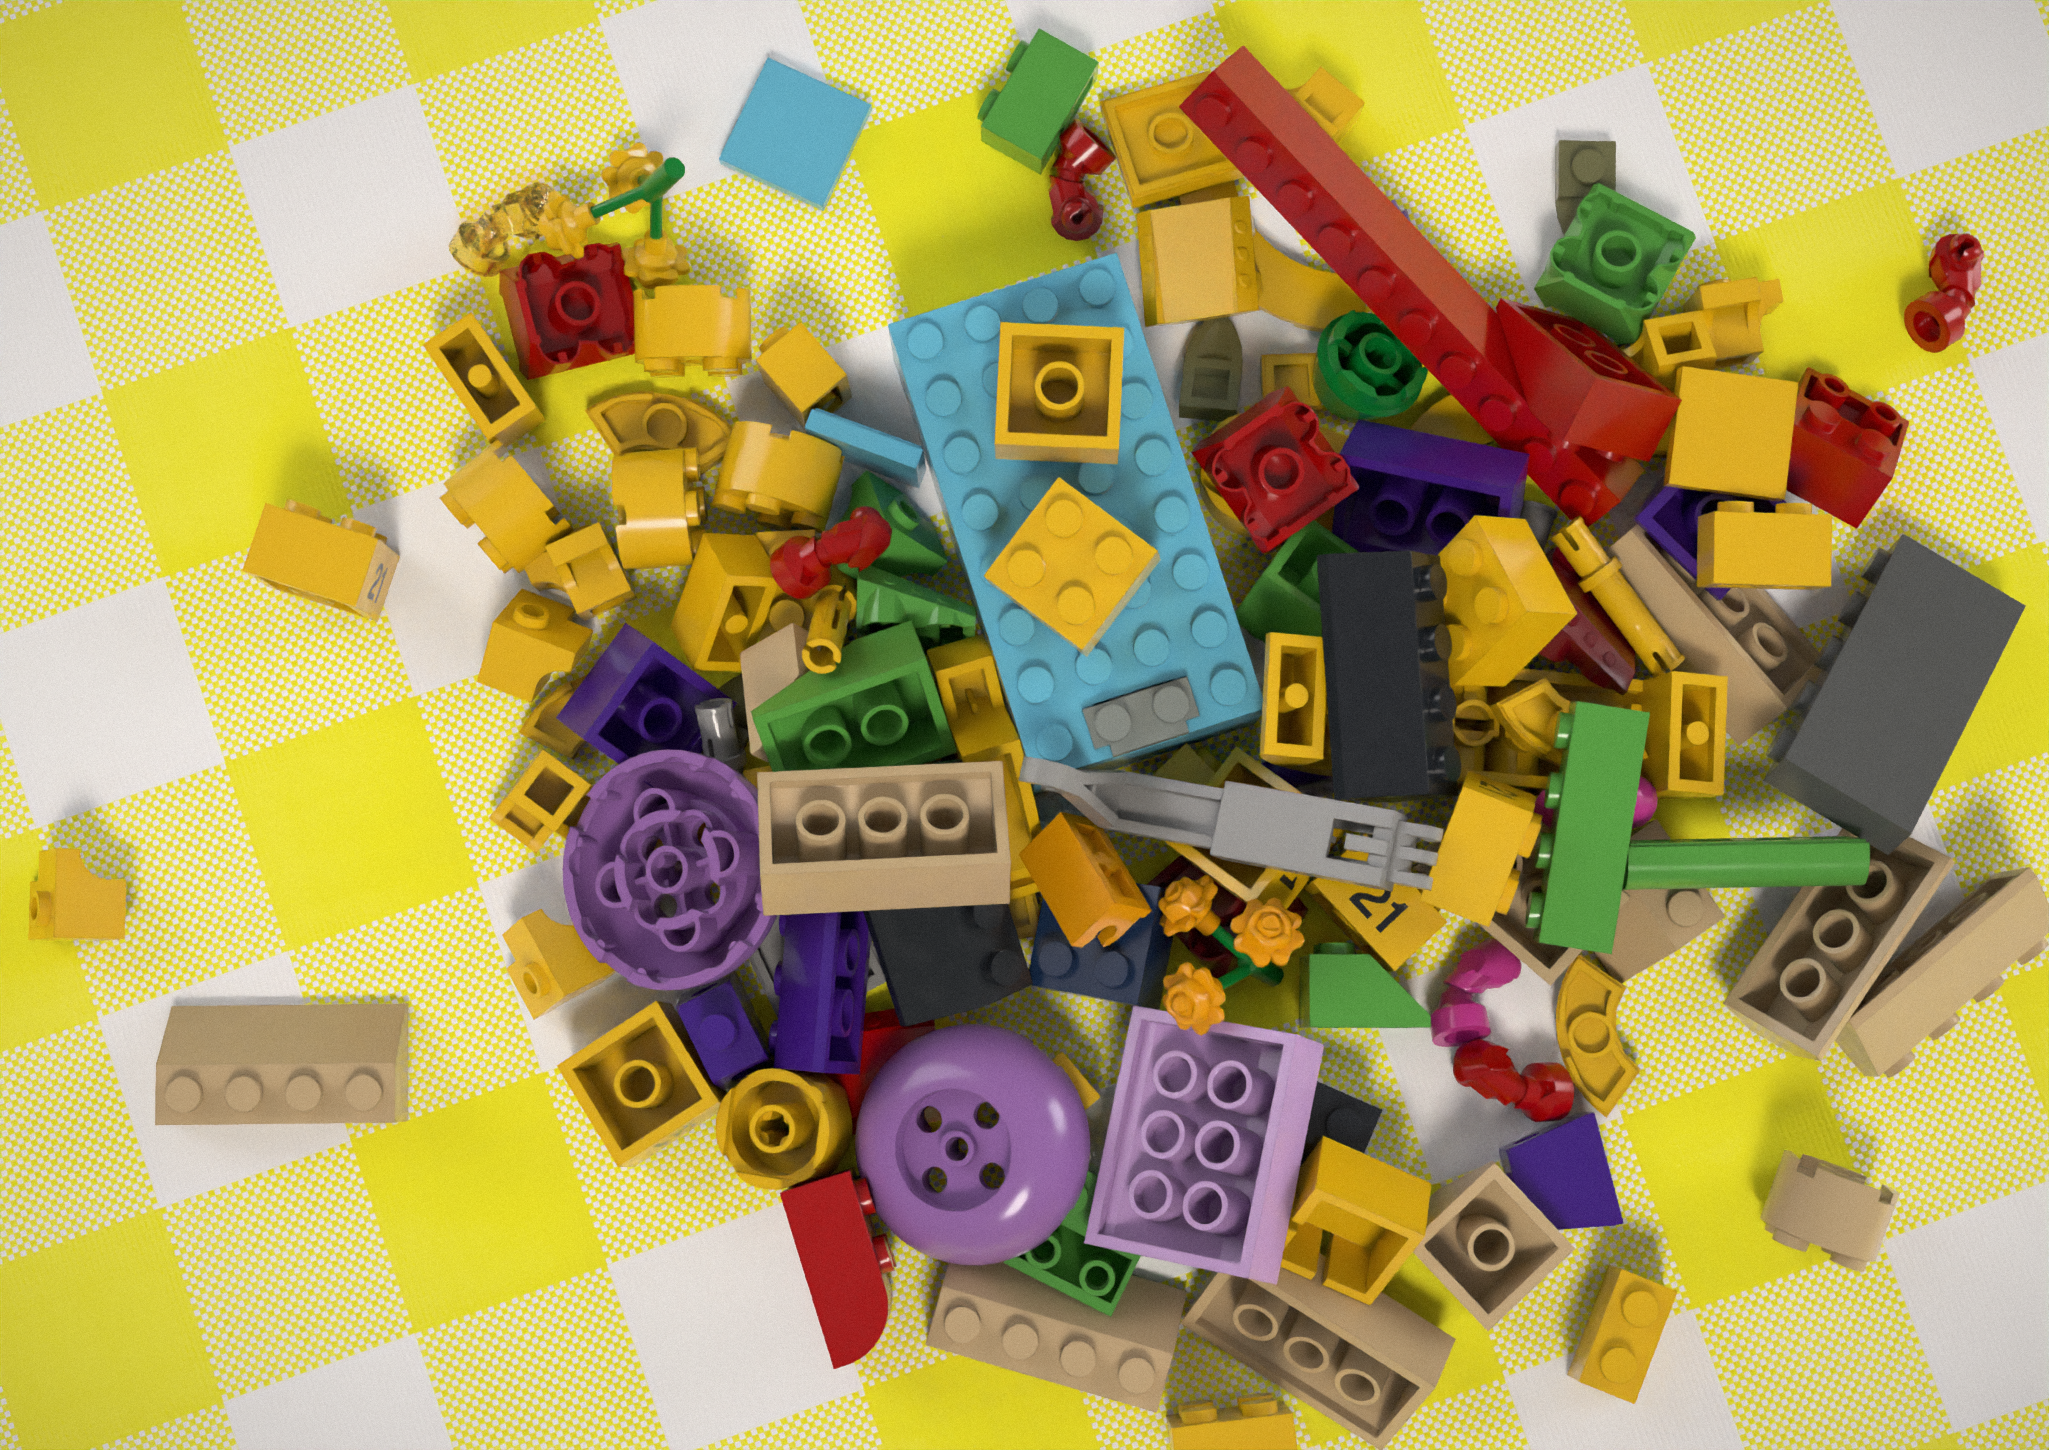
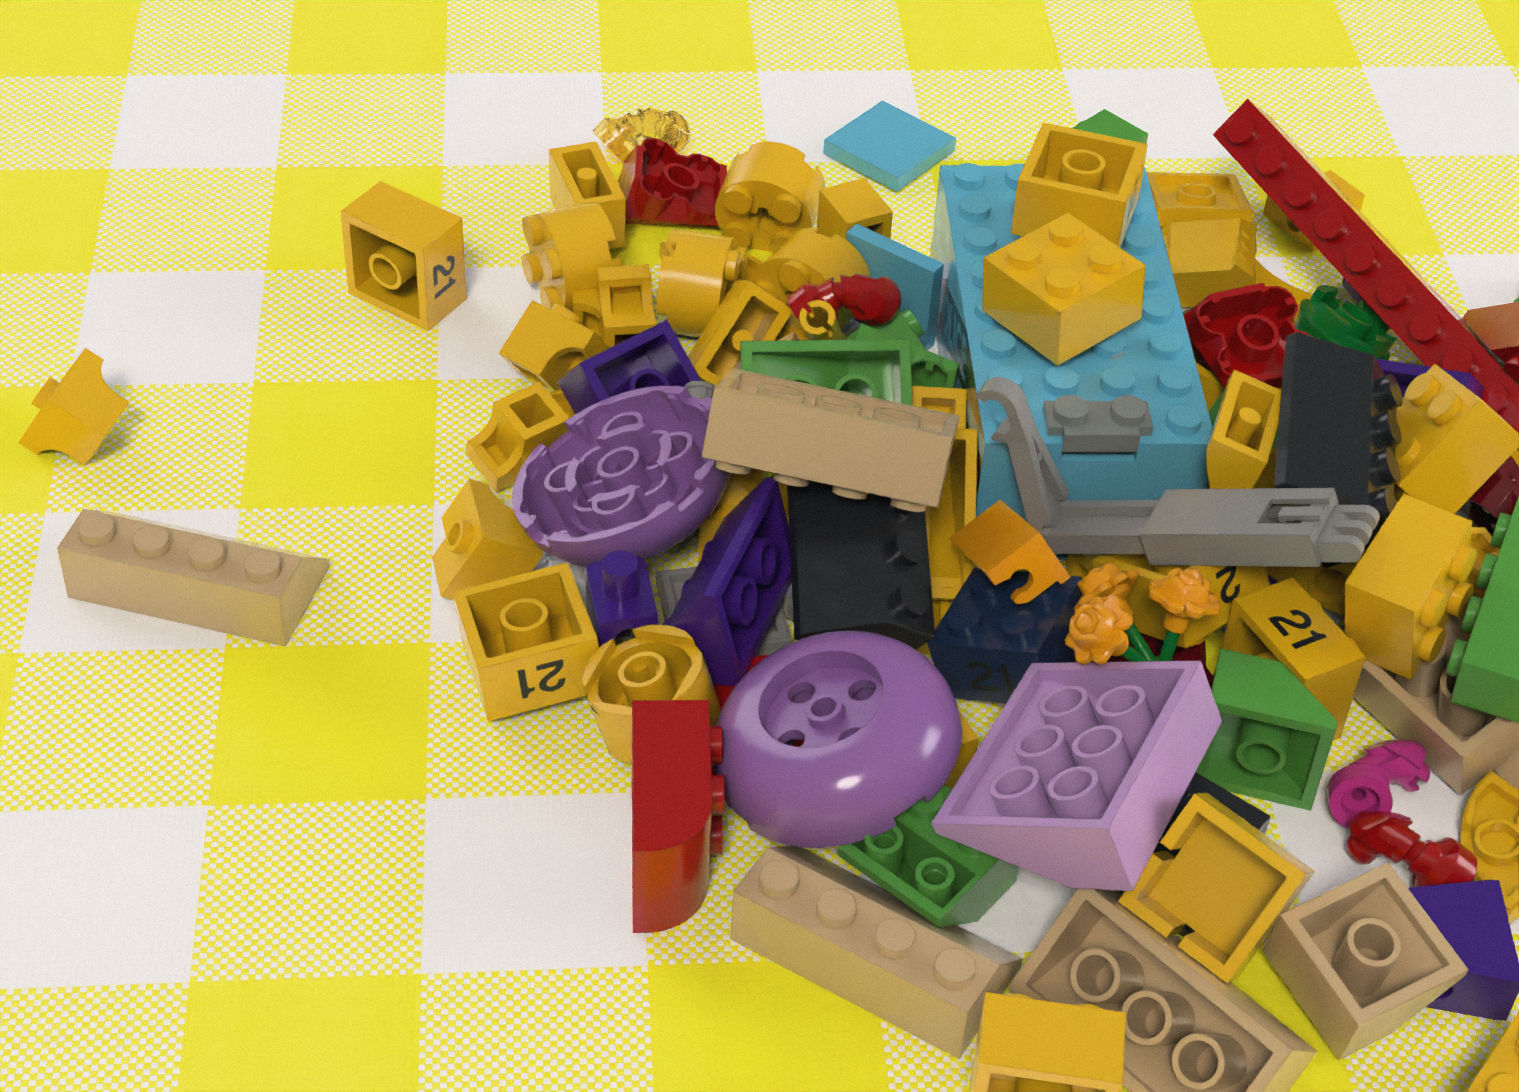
camera: 15 degrees right, 40 degrees down
yellow plant [538,142,690,289] -> none

